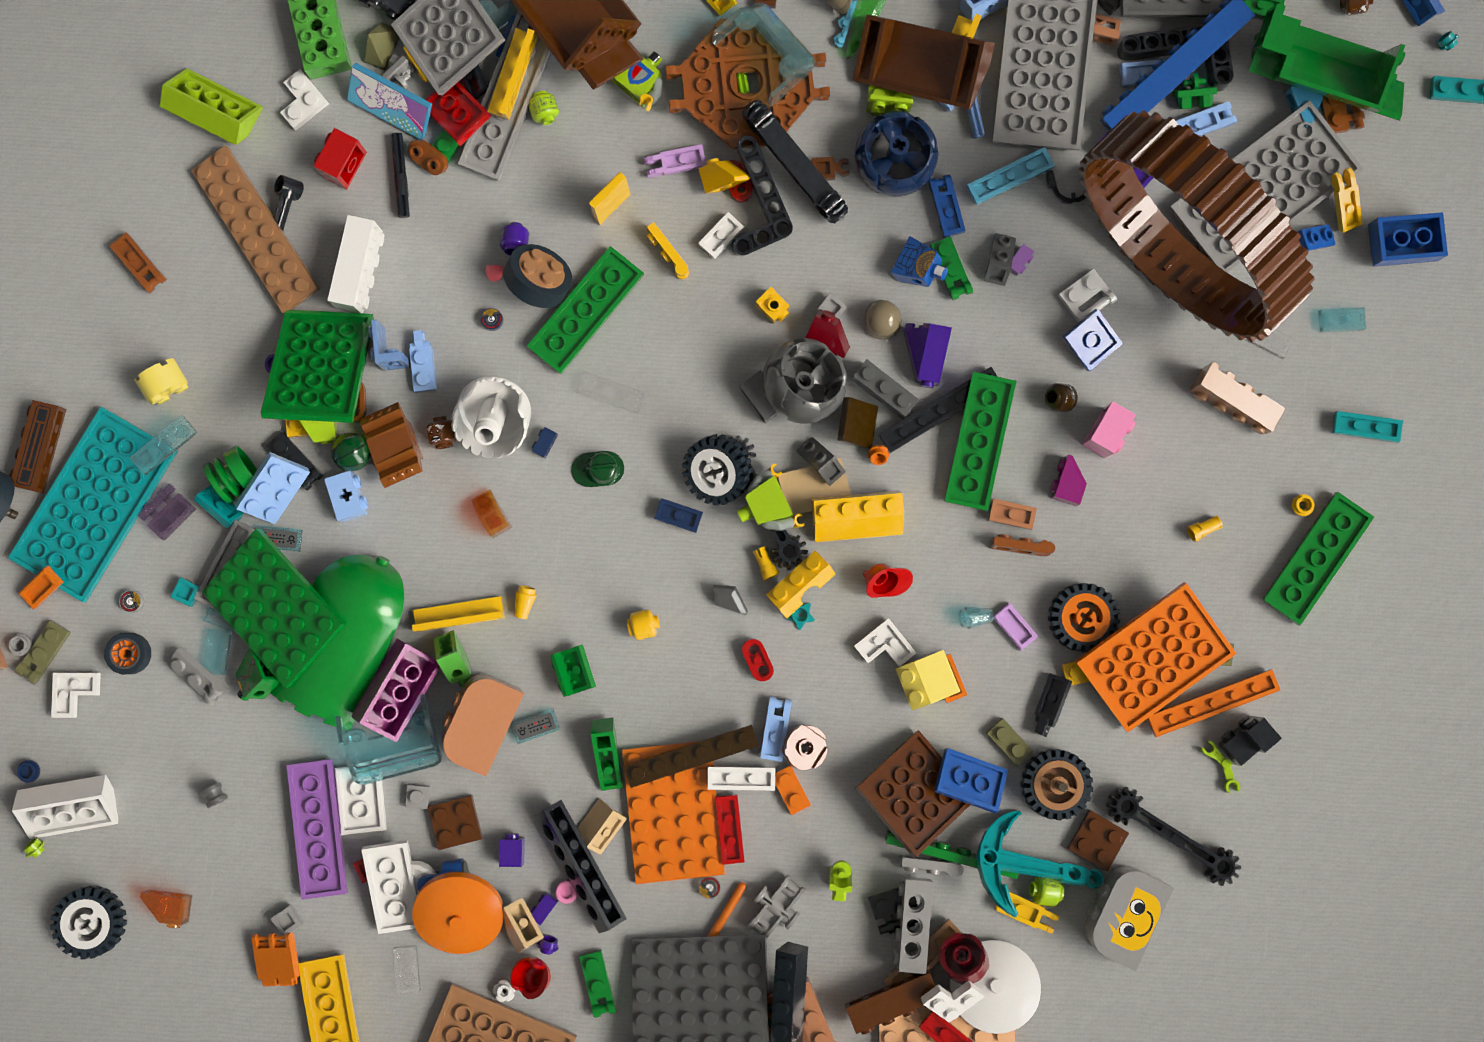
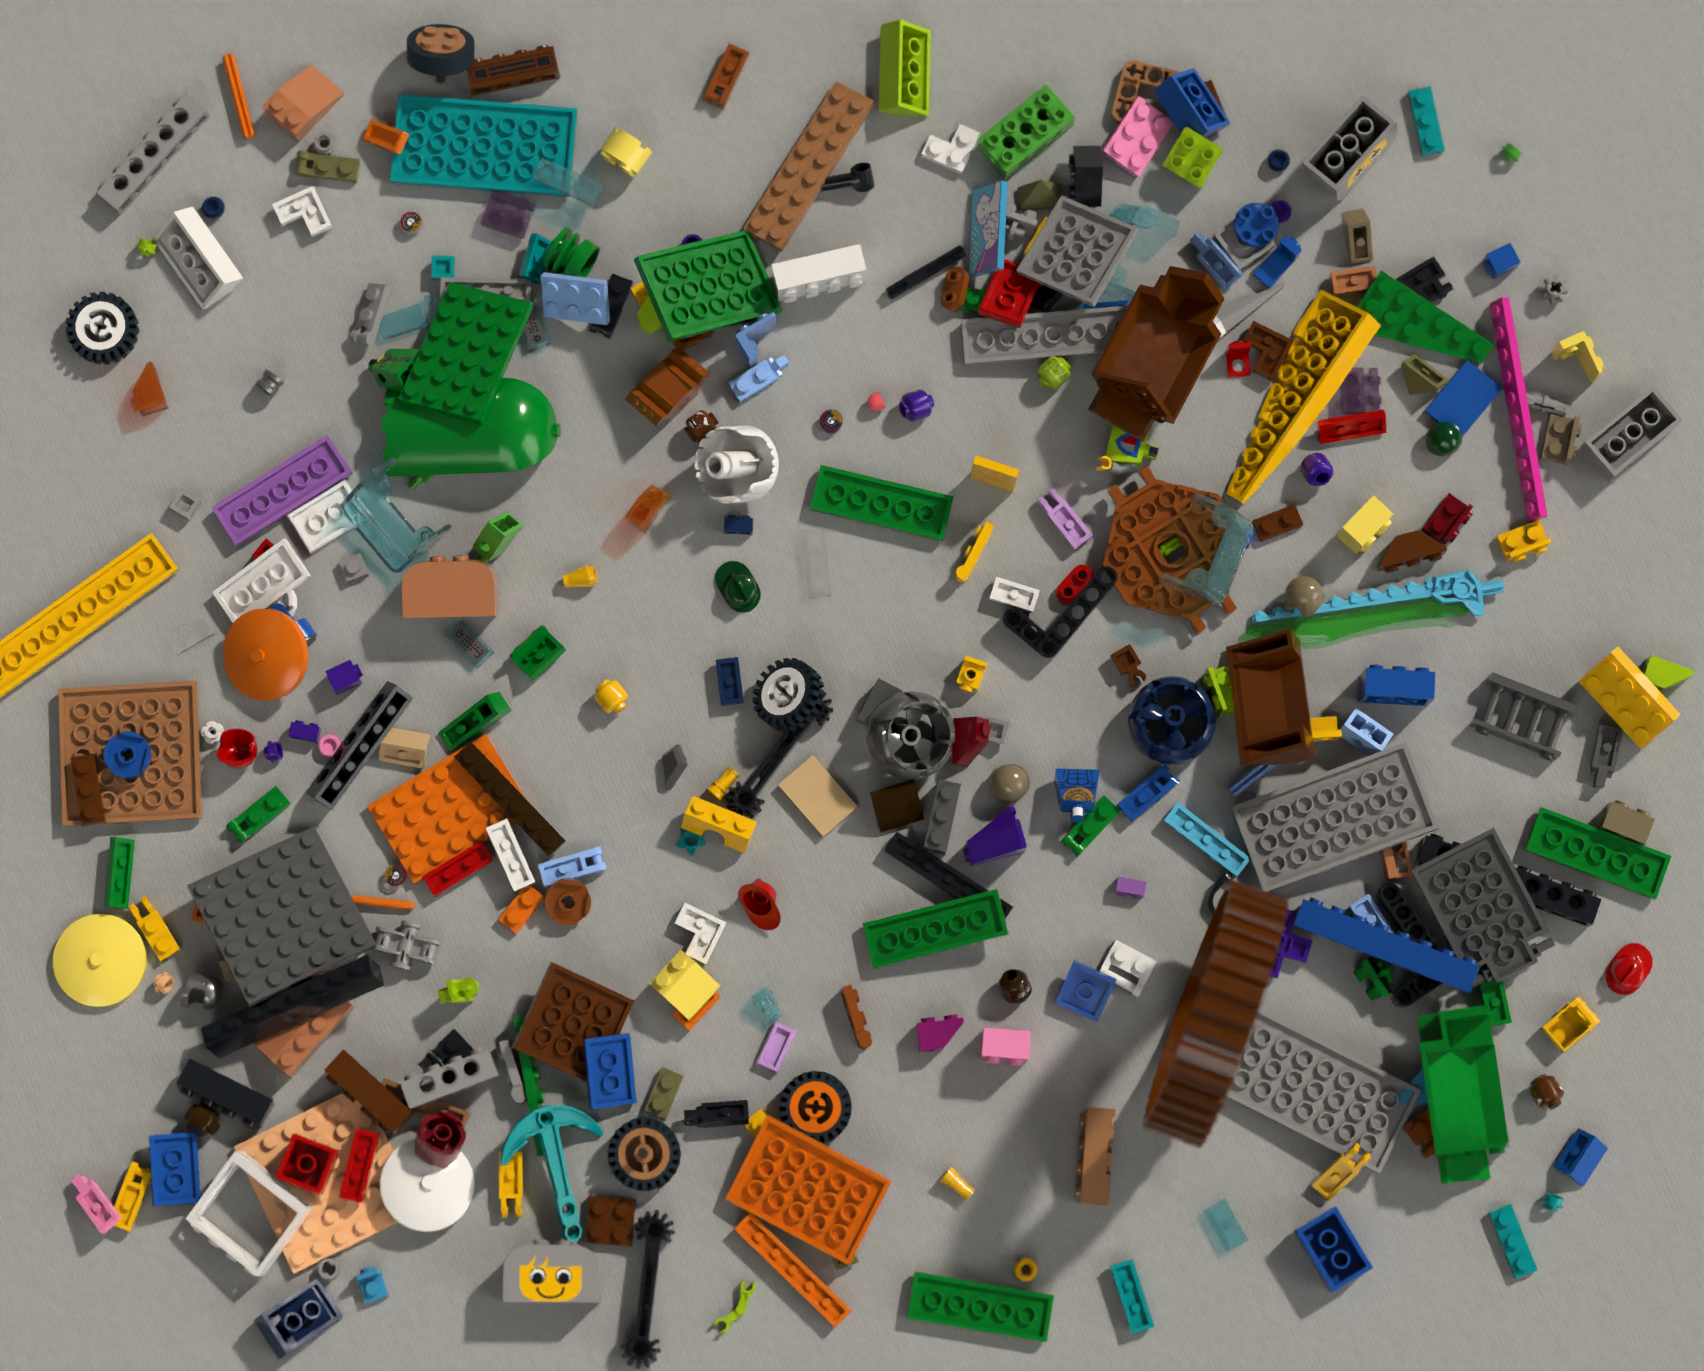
camera: 60 degrees right, 5 degrees down
wheel [104,633,151,675] -> none
orange plate [251,932,300,987] -> none
red brick [314,128,367,190] -> none
light blue brick [324,471,368,523] -> none
dark green piece [331,432,371,471] -> none
magenta brick [351,638,440,742] -> none
yellow fence [412,596,505,632] -> none
reddish brown plate [428,795,483,851] -> none
yellow fence [488,28,538,120] -> none
tan slope [502,897,544,954] -> none
black wheel [503,244,572,308] -> none
yellow slope [698,158,750,194] -> none
lime torso [737,464,804,531] -> none
black arm [742,100,848,224] -> none
red plate [742,639,774,681] -> none
dark grey bracket [797,437,846,486] -> none
yellow slope [811,490,904,542] -> none
orange plate [868,445,890,465] -> none
white plate [921,981,985,1023] -> none
dark grey bracket [984,233,1016,286] -> none
nougat plate [988,499,1037,530] -> none
lime head [1029,877,1064,907] -> none
light blue plate [1176,102,1238,136] -> none
black brick [1218,716,1282,766] -> none
blue bracket [1297,225,1336,252] -> none

